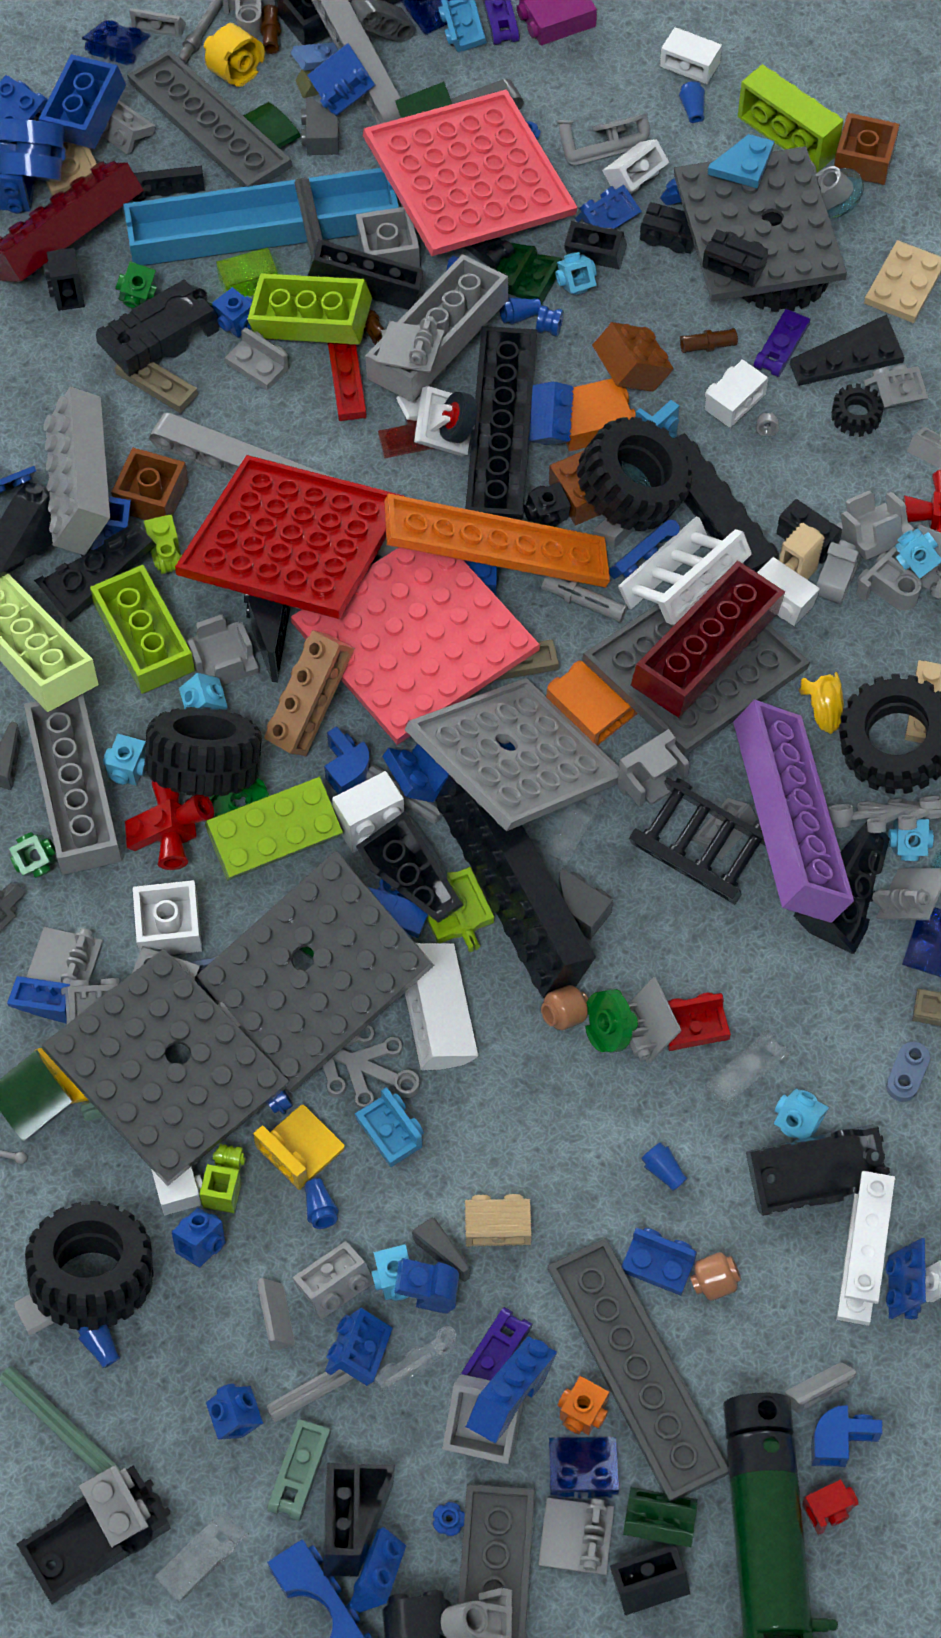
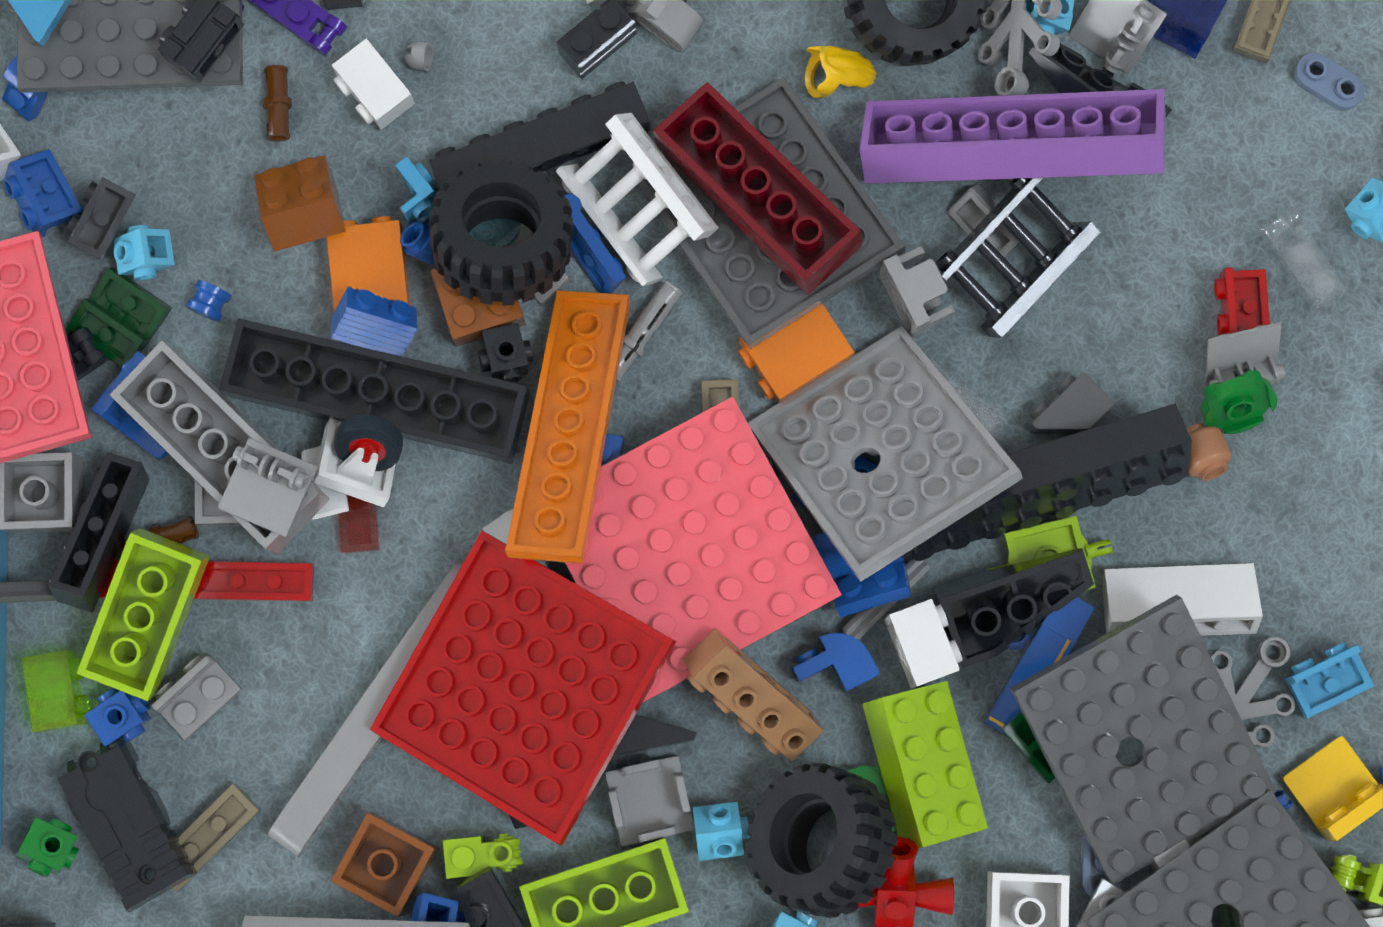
camera: 80 degrees left, 20 degrees up
blue cone [499,297,541,325] -> none
black brick [640,202,695,254] -> none
white brick [757,557,820,626] -> none
tan brick [779,523,825,580] -> none

